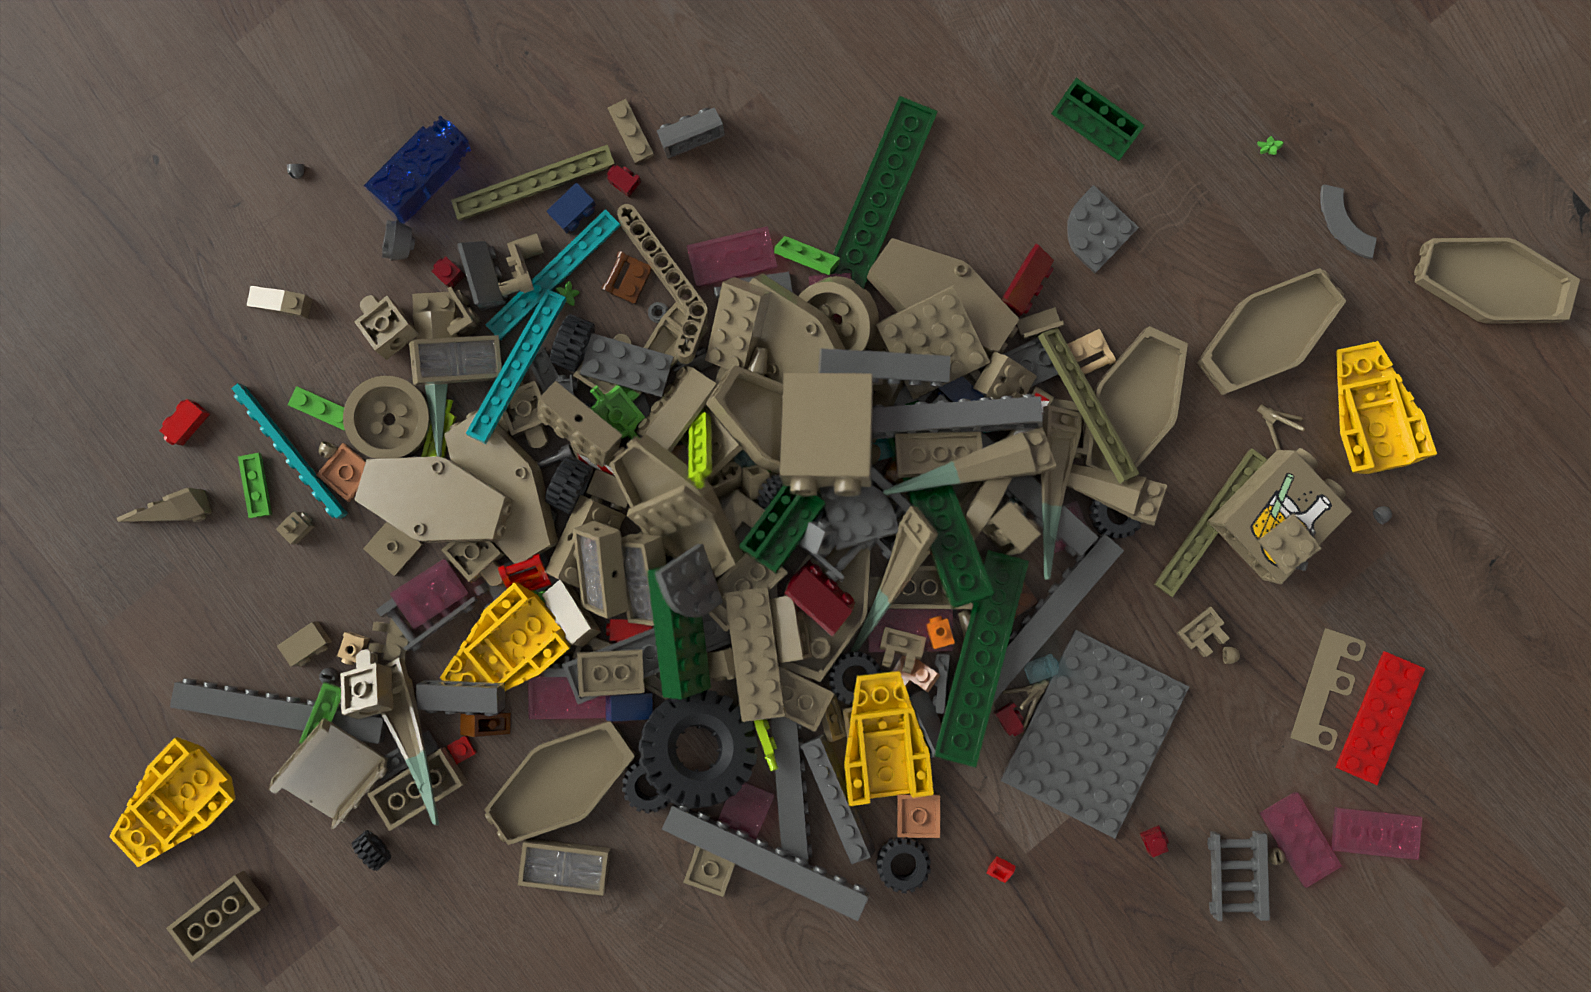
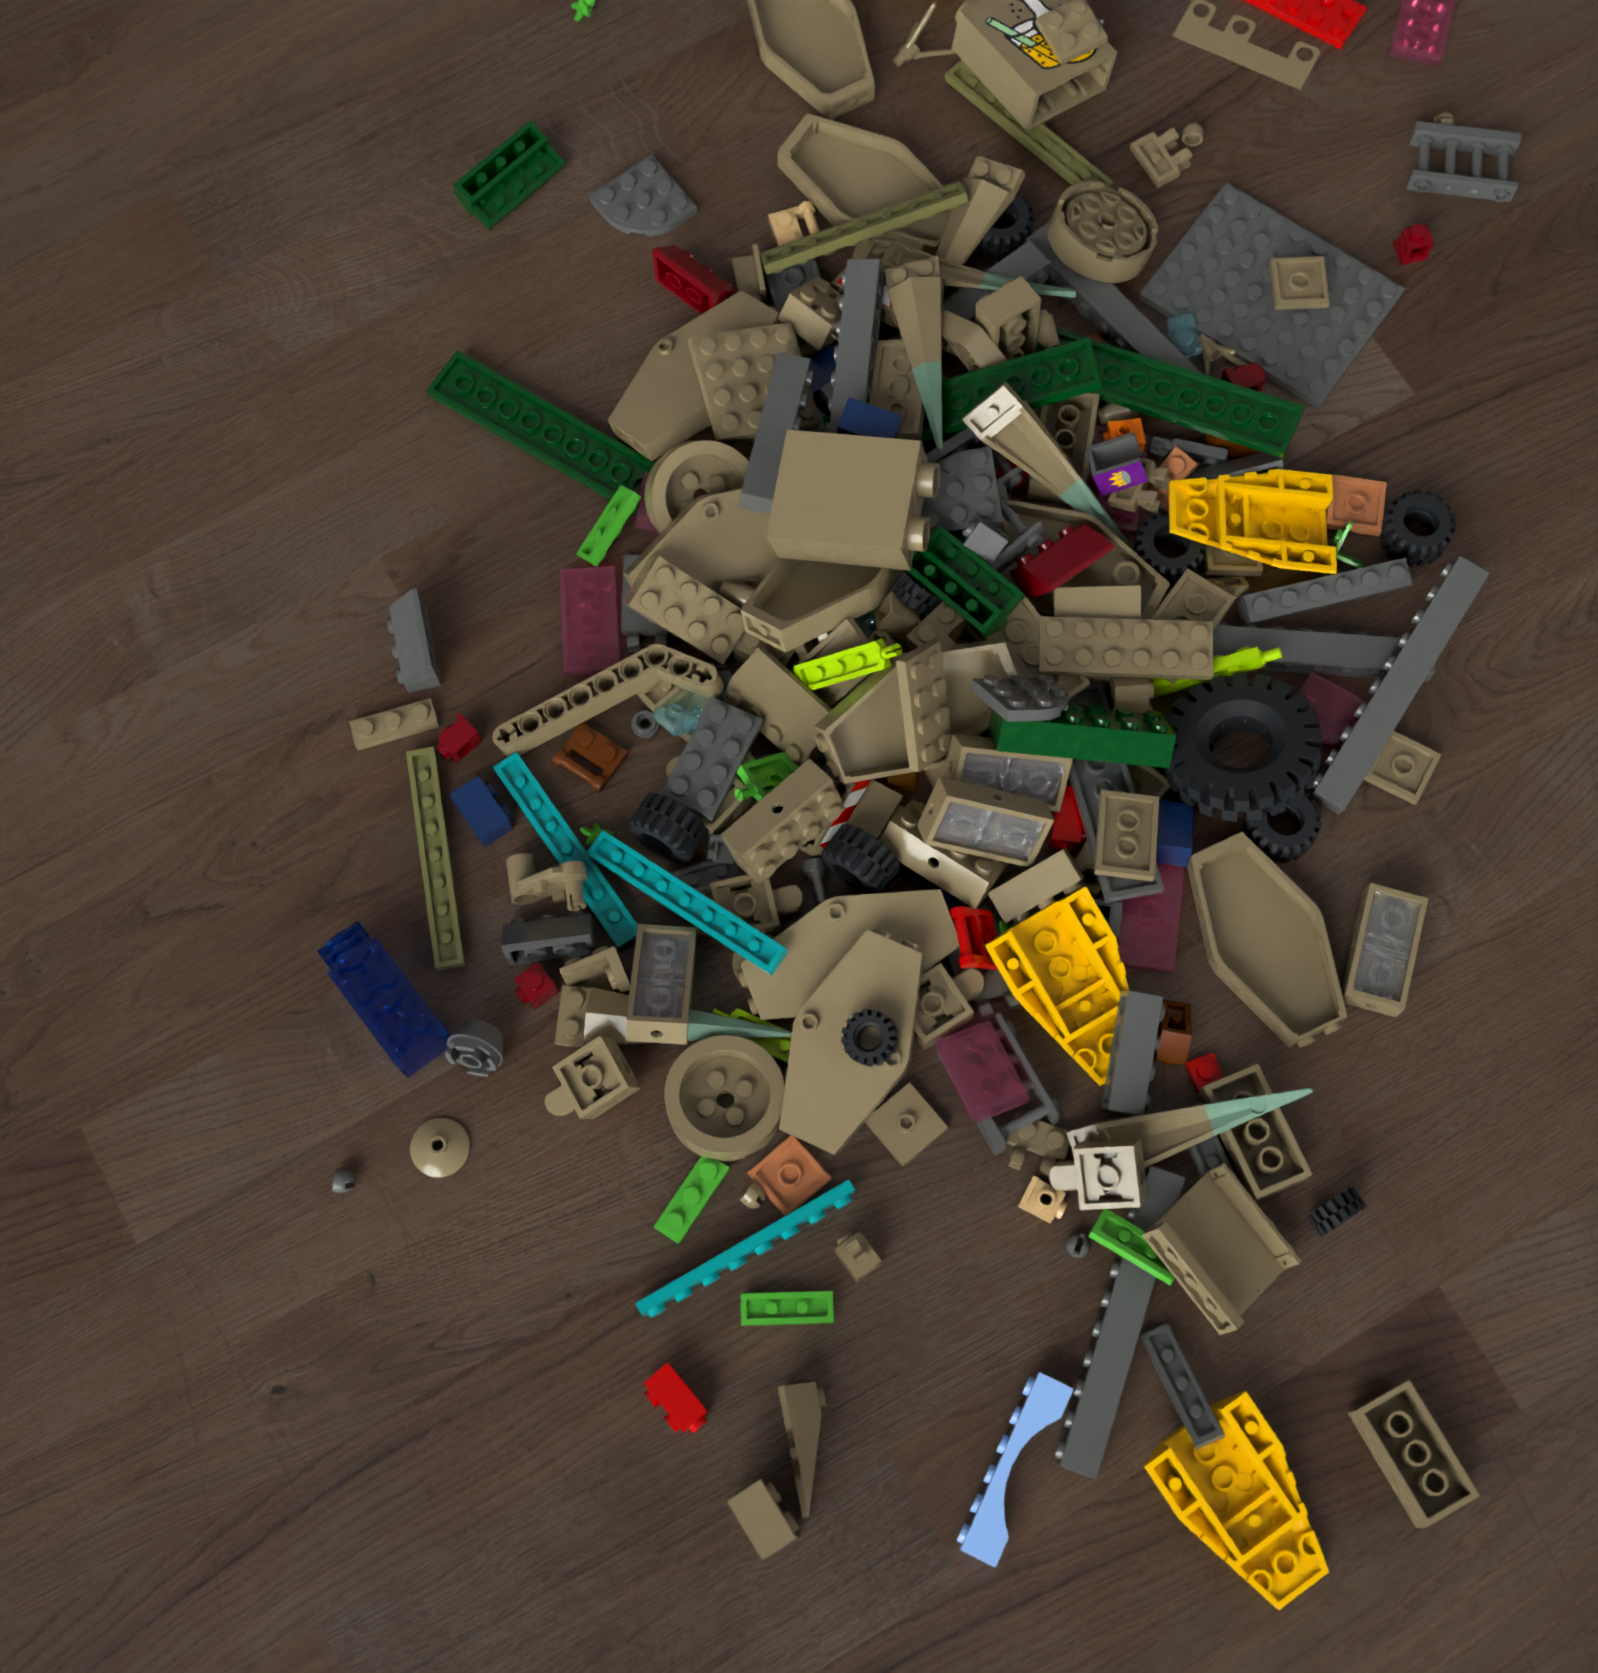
camera: 80 degrees left, 15 degrees down
slope [246,286,313,319] -> none
dark tan brick [277,621,332,667] -> none
red plate [987,856,1016,883] -> none
clear pink plate [1260,792,1342,888] -> none
none -> dark tan dish [410,1118,470,1178]
none -> clear light blue bracket [652,702,703,737]
none -> dark tan brick [727,1479,800,1560]
none -> dark blue brick [837,397,902,439]
none -> black tyre [841,1009,899,1067]
none -> light blue arch [957,1372,1074,1568]
none -> dark tan cone [1037,310,1061,350]
none -> dark tan brick [1047,181,1159,283]
none -> piece [1087,433,1148,496]
none -> dark grey tile [1140,1322,1225,1450]
none -> dark tan plate [1269,256,1330,310]
none -> bright green bracket [1332,519,1364,569]

